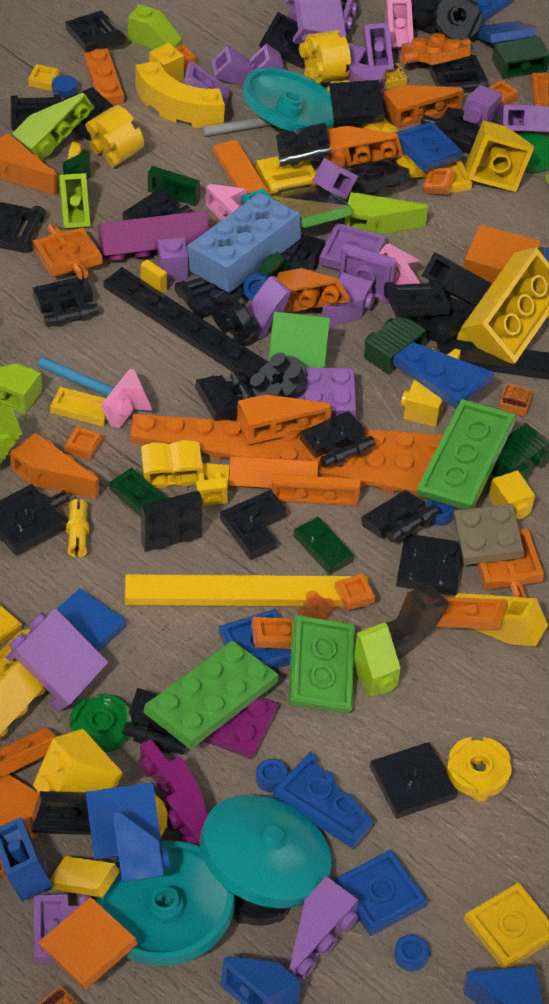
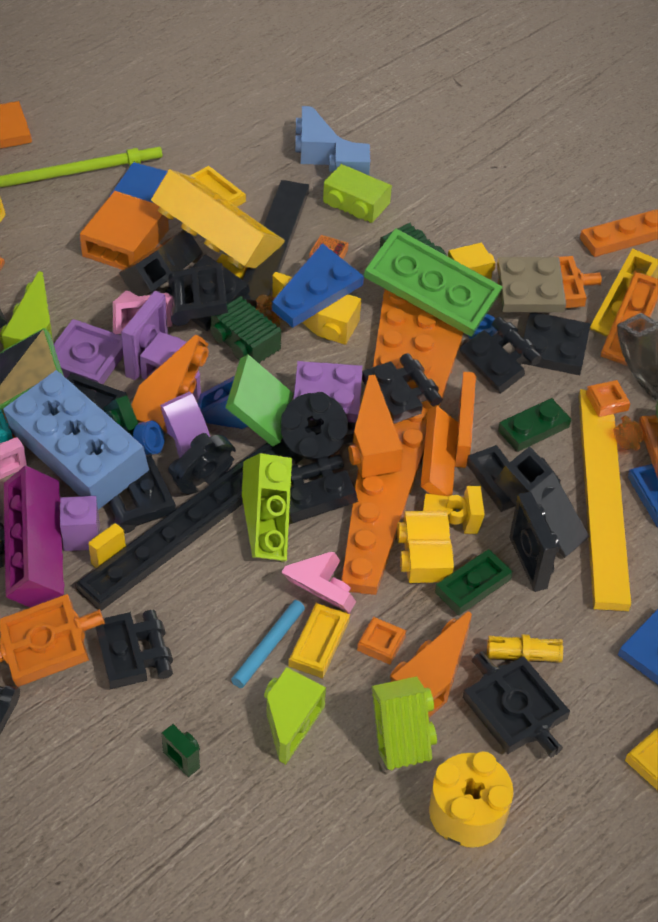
camera: 85 degrees left, 0 degrees up
none -> lime slope [242,453,292,562]
none -> black slope [494,446,590,558]

